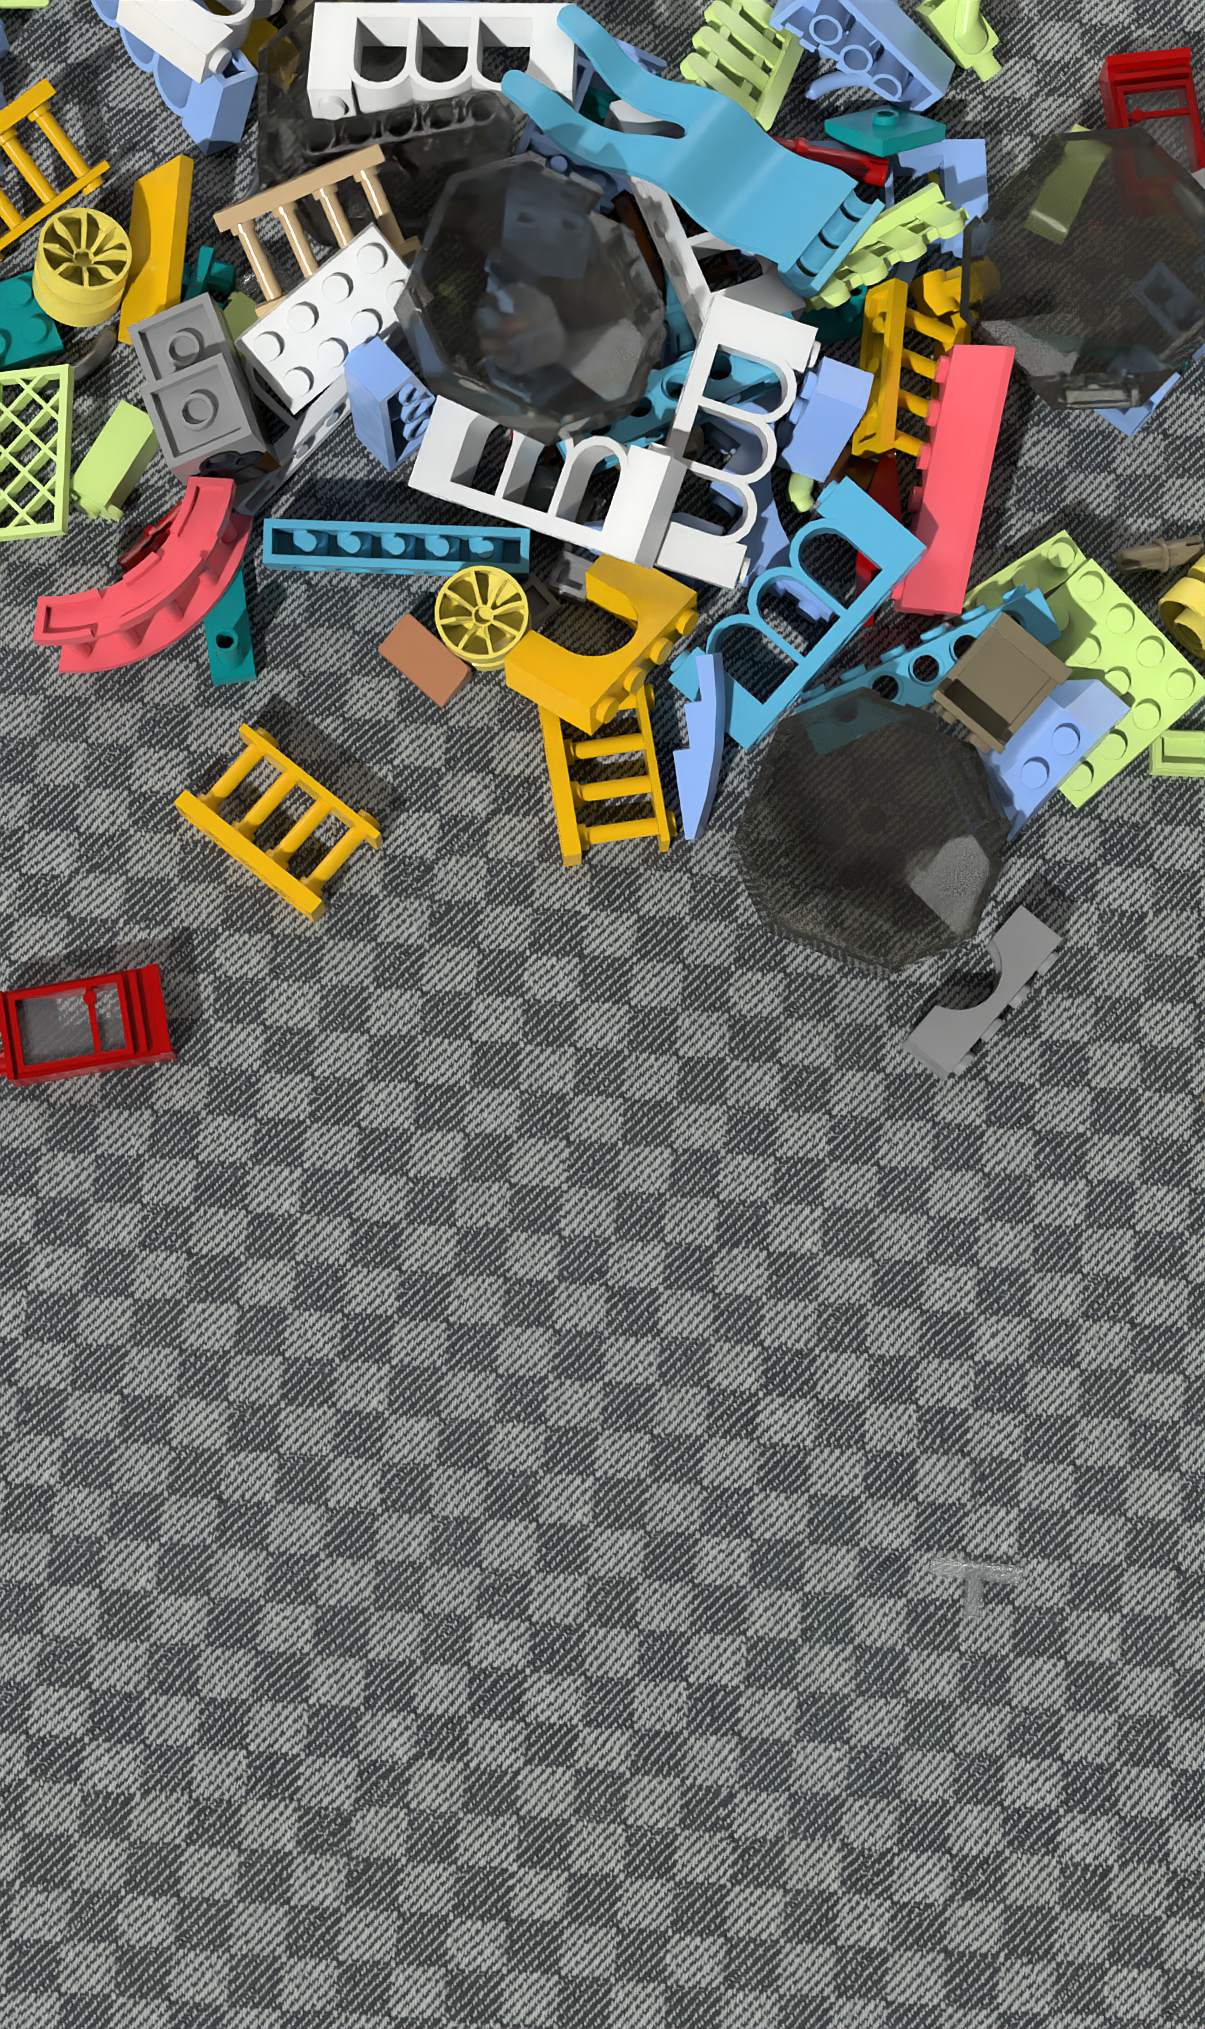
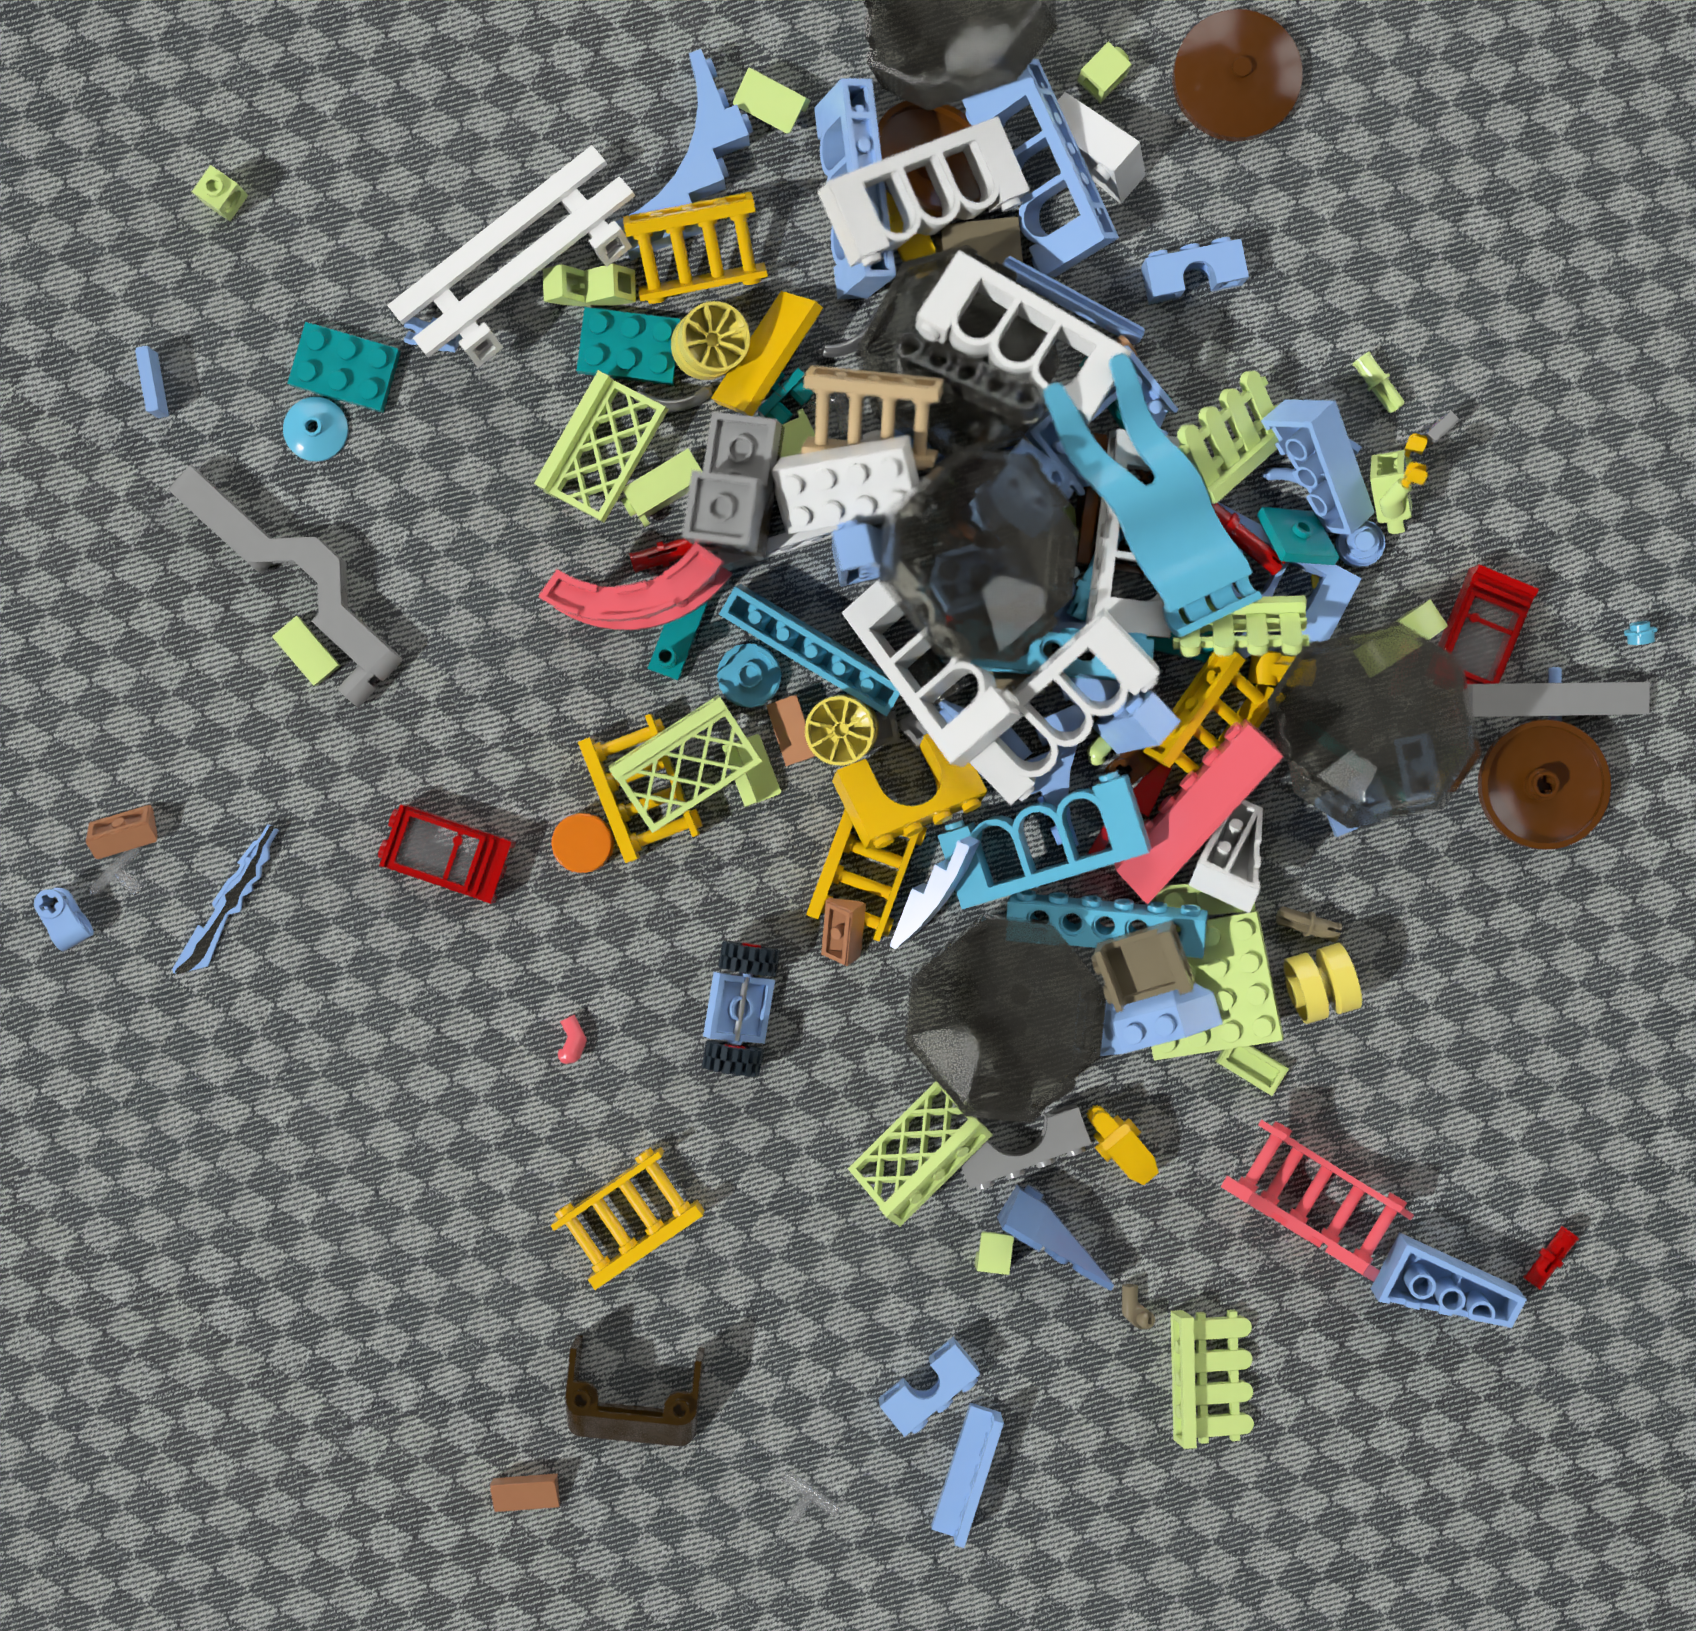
camera: 35 degrees right, 10 degrees up
none -> nougat slope [490,1474,560,1512]
none -> yellow fence [551,1147,705,1290]
none -> orange head [552,813,614,873]
none -> coral arm [558,1014,587,1064]
none -> dark brown windscreen [565,1335,705,1446]
none -> yellowish green fence [609,694,762,833]
none -> plate [702,941,780,1077]
none -> medium azure tile [717,643,782,708]
none -> yellowish green panel [722,734,781,807]
none -> nougat slope [821,898,866,966]
none -> yellowish green fence [848,1078,993,1227]
none -> light blue arch [879,1337,980,1437]
none -> light blue fence [931,1403,1004,1548]
none -> yellowish green panel [975,1231,1014,1275]
none -> medium blue wedge [997,1184,1114,1291]
none -> yellow hinge [1086,1105,1159,1185]
none -> white wedge [1189,800,1263,913]
none -> light blue plate [1335,520,1385,568]

